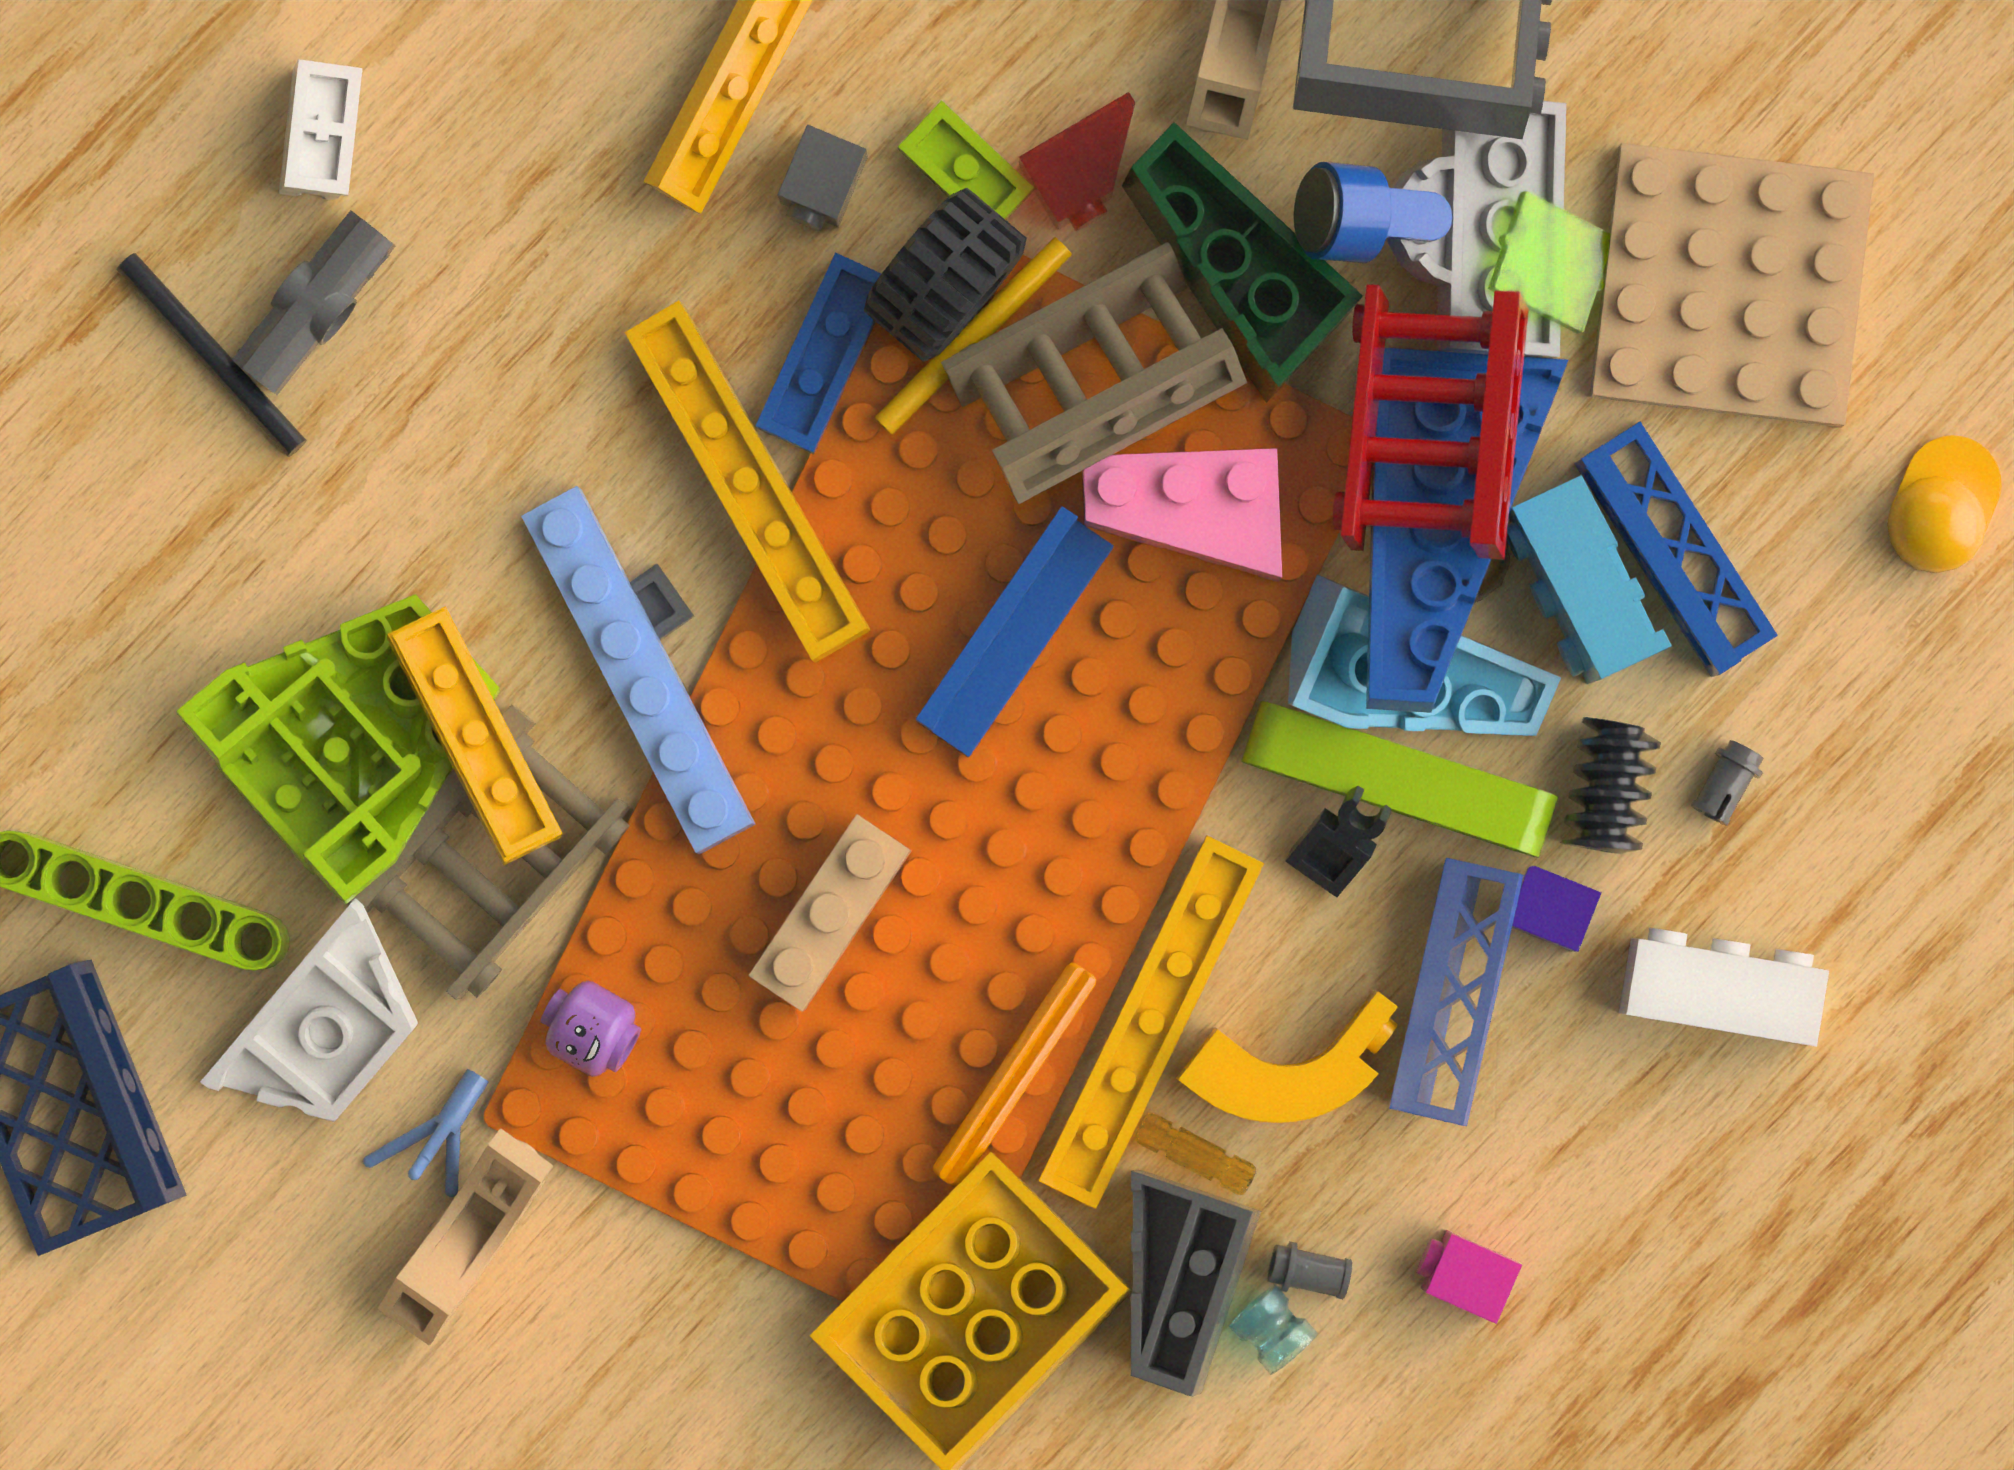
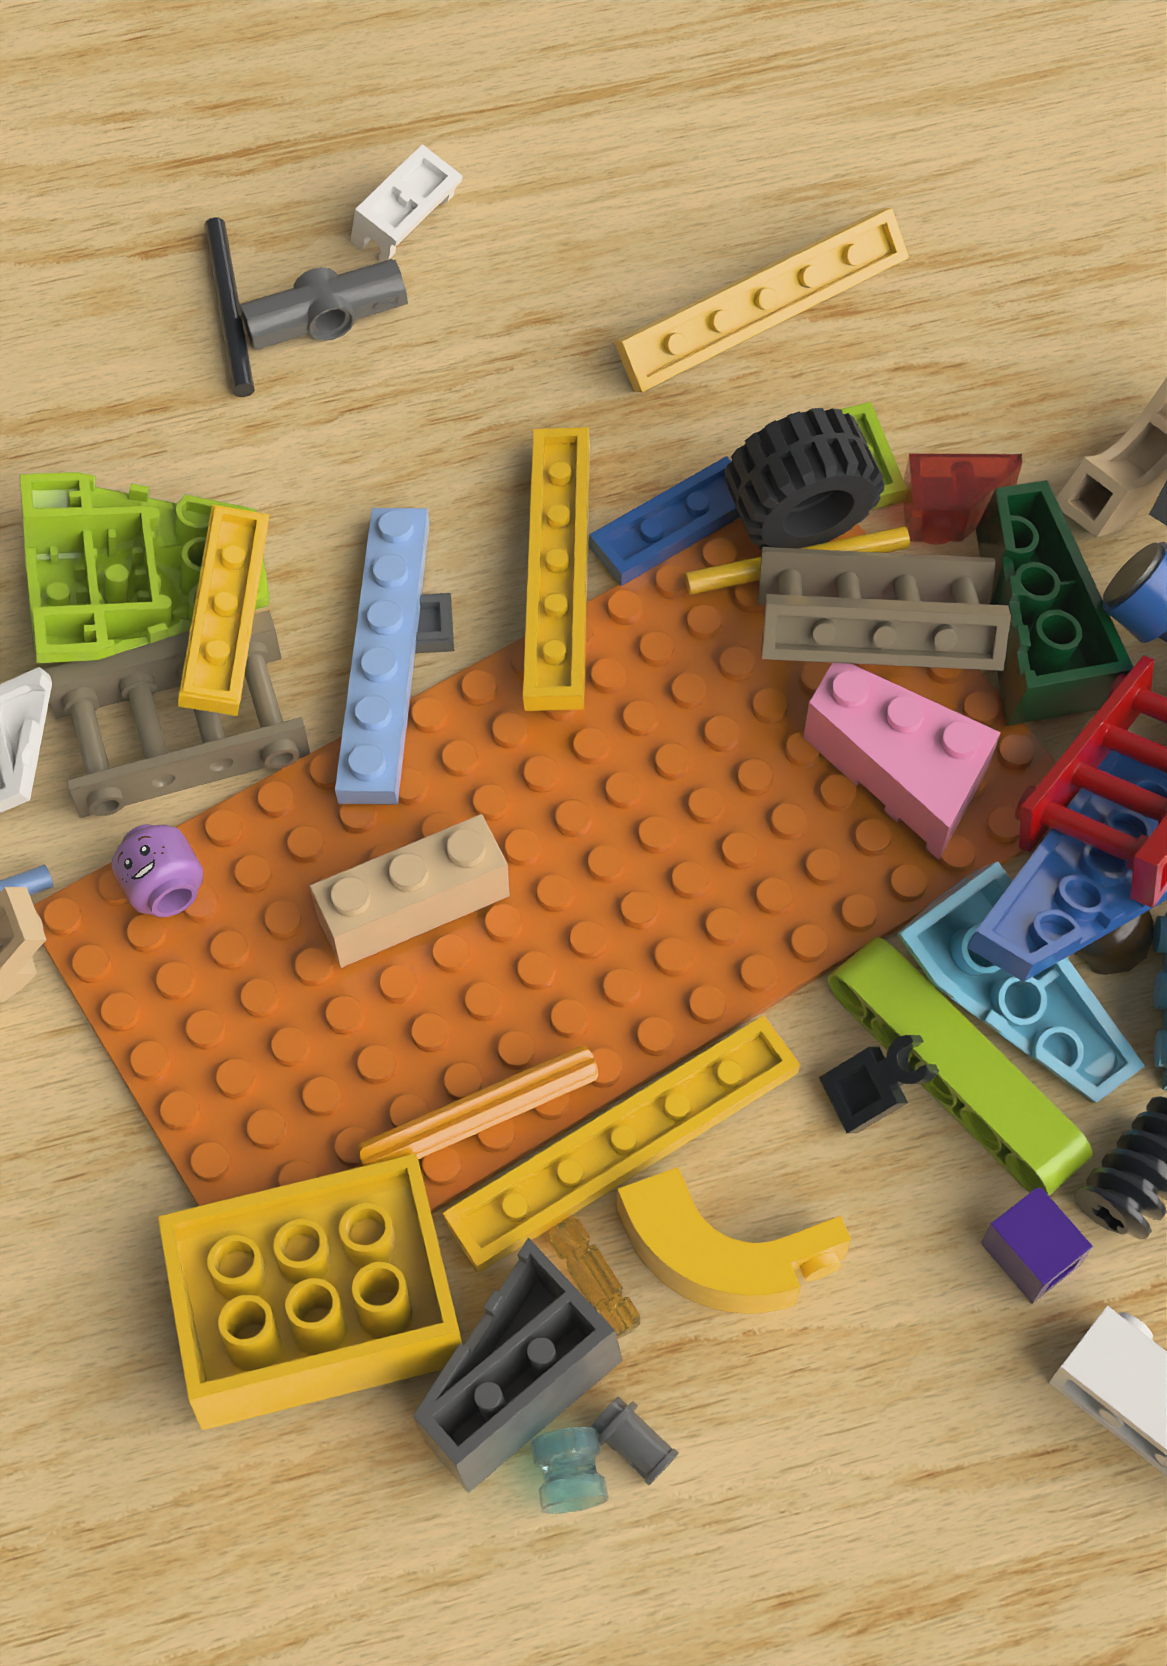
camera: 35 degrees right, 25 degrees down
dark grey brick [778,124,868,231] -> none
blue fence [916,506,1114,757] -> none
blue fence [1389,858,1524,1126] -> none
dark pink brick [1416,1230,1522,1324] -> none

